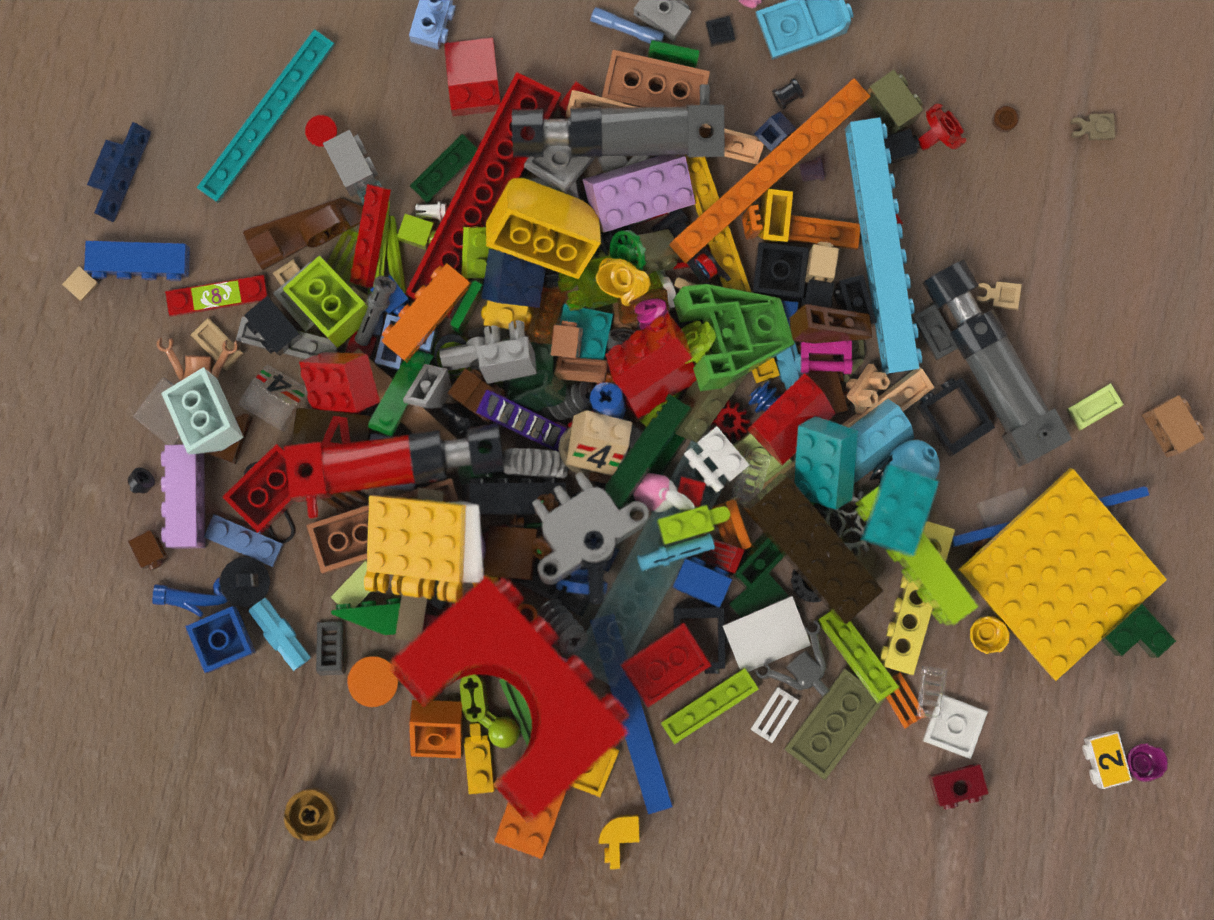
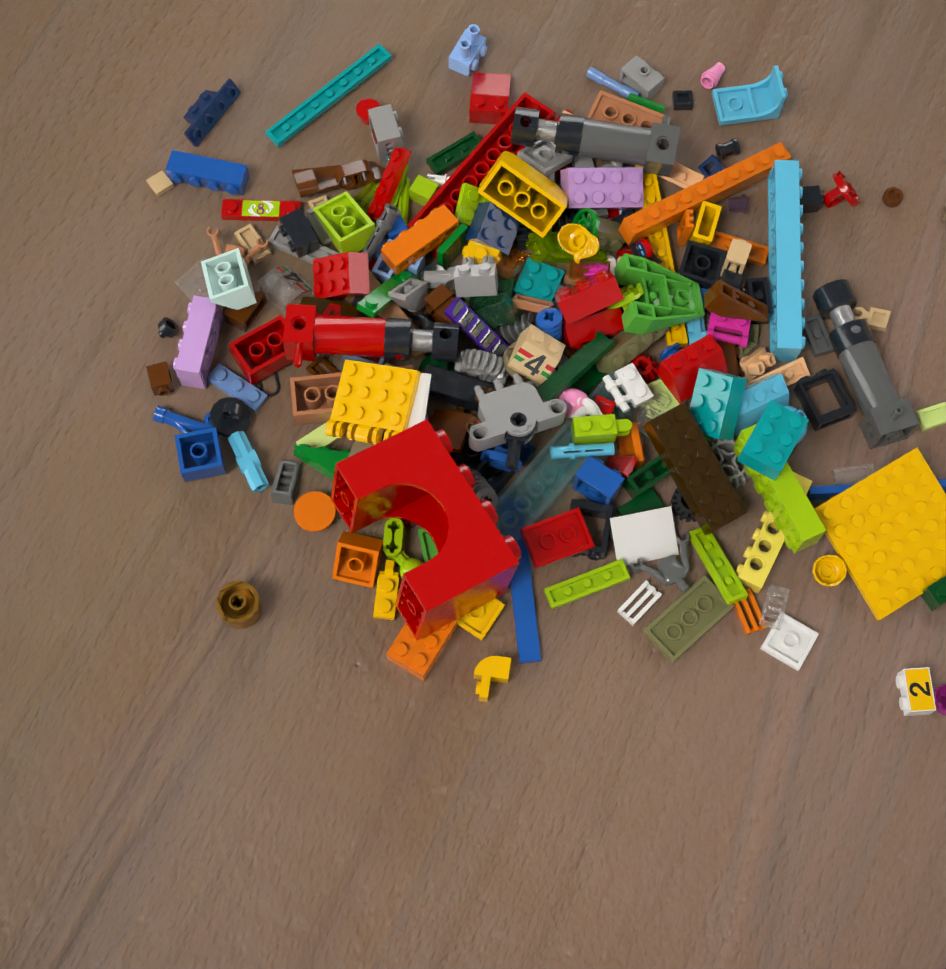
camera: 10 degrees right, 15 degrees down
nougat brick [551,321,583,359] -> none
olive brick [866,70,923,135] -> none
dark red brick [928,763,989,810] -> none

